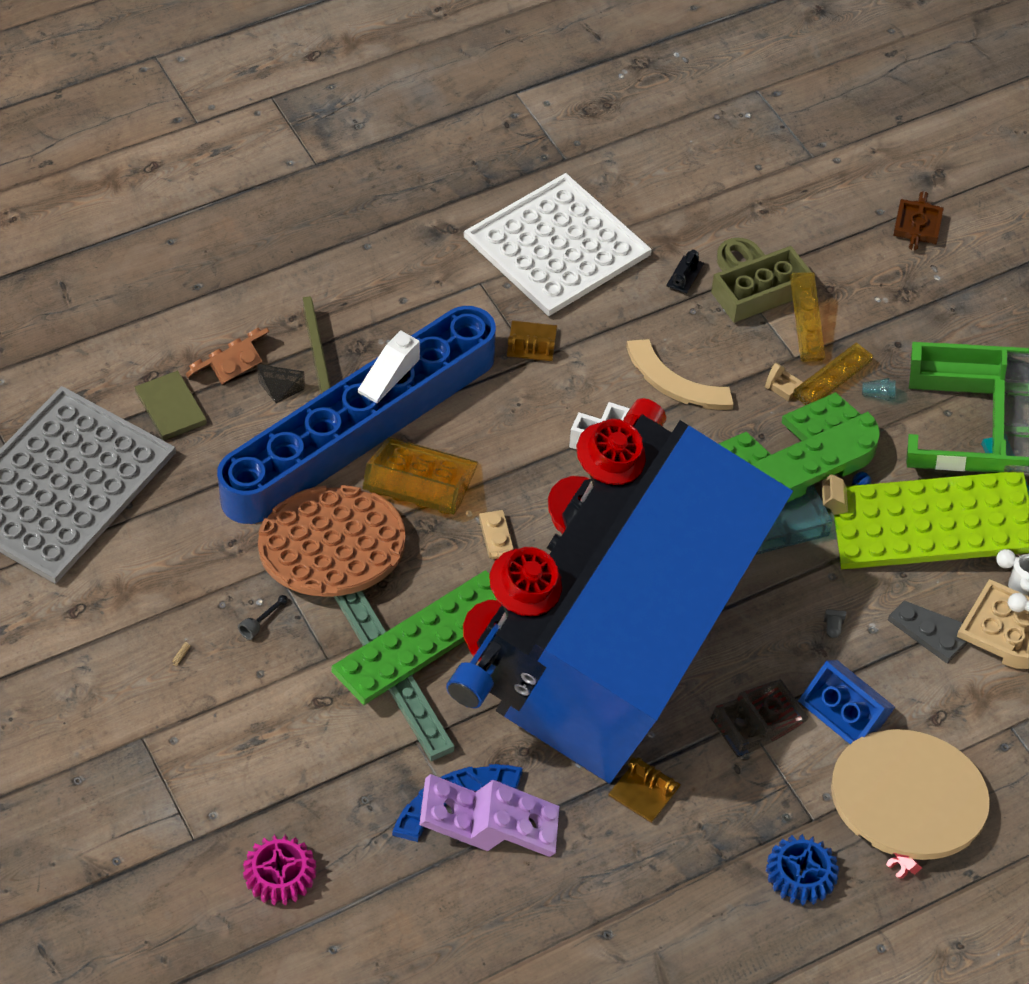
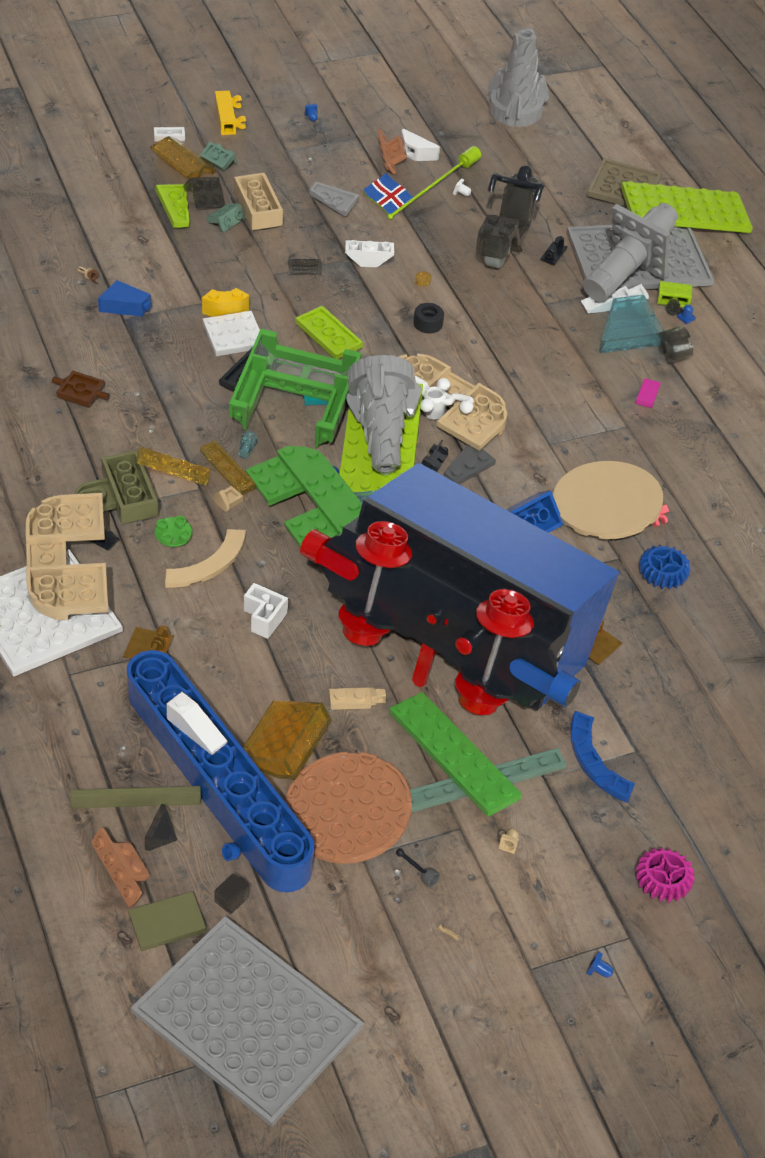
camera: 85 degrees left, 5 degrees down
lavender bracket [420,774,559,857] -> none
tan piece [822,474,848,515] -> none
none -> tan plate [26,493,108,620]
none -> bright green dish [154,515,192,547]
none -> clear smoke brick [214,873,249,915]
none -> light grey cone [346,355,421,475]
none -> black hinge [421,440,449,472]
none -> tan piece [498,829,519,854]
none -> blue piece [586,952,613,978]

